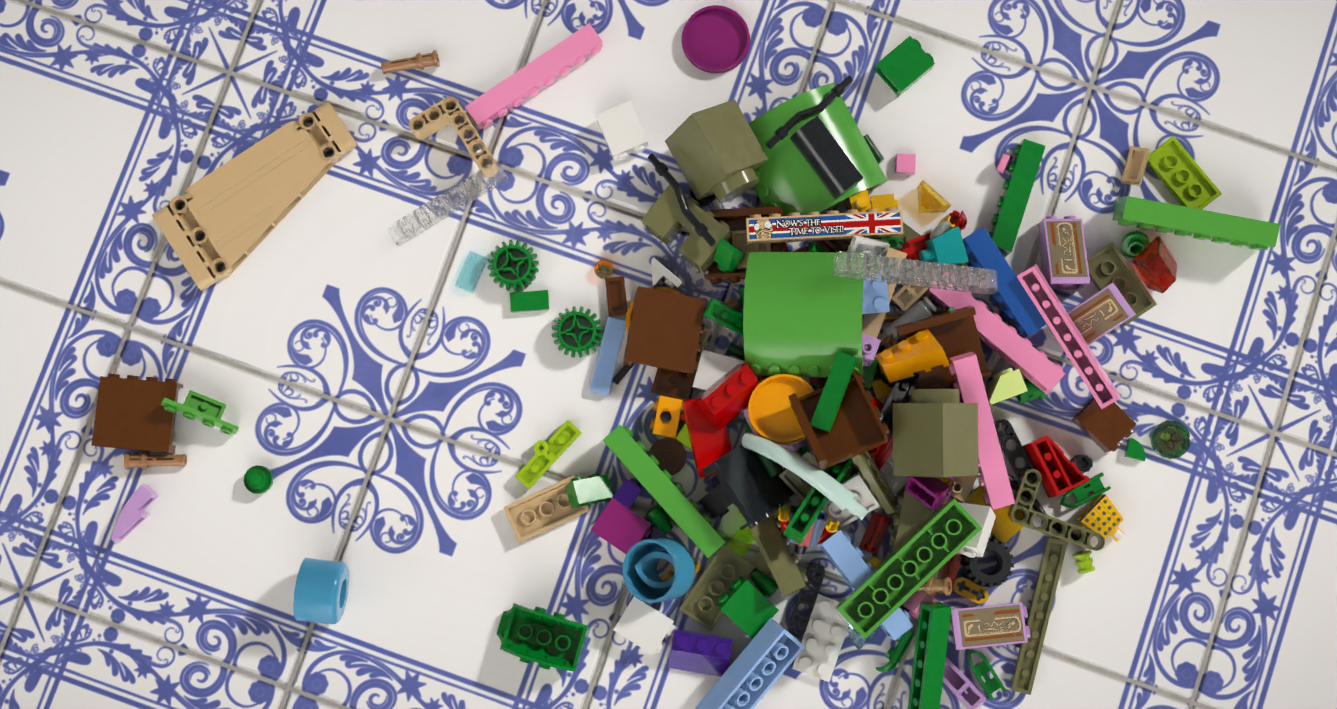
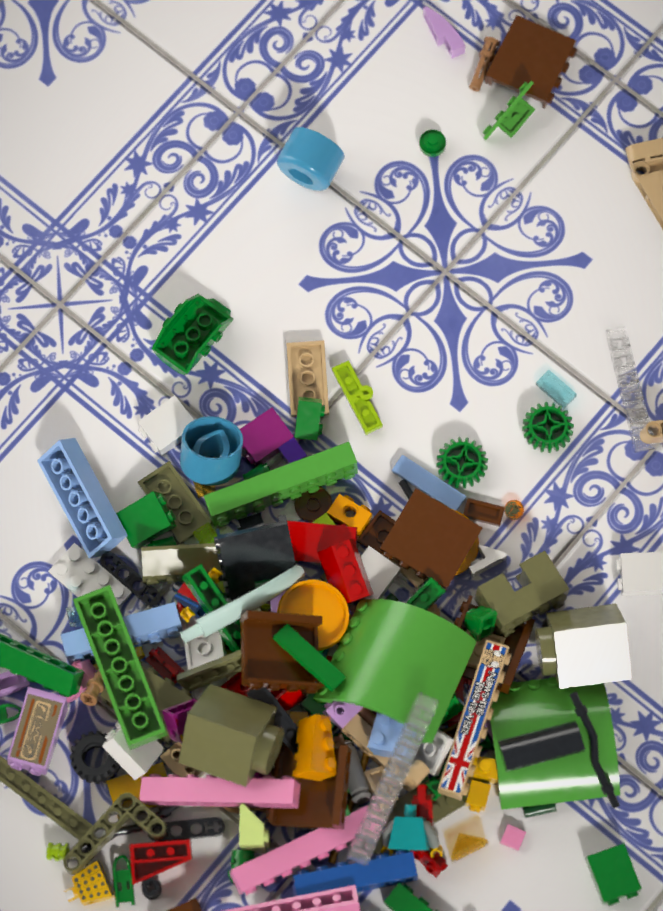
camera: 115 degrees right, 10 degrees down
green tile [510,290,550,313] -> none
black bar [648,153,716,246] -> none
dark purple slope [668,629,733,677] -> none
green piece [876,630,915,673] -> none
clear red tile [940,554,961,593] -> none
yellow beam [952,577,989,604] -> none

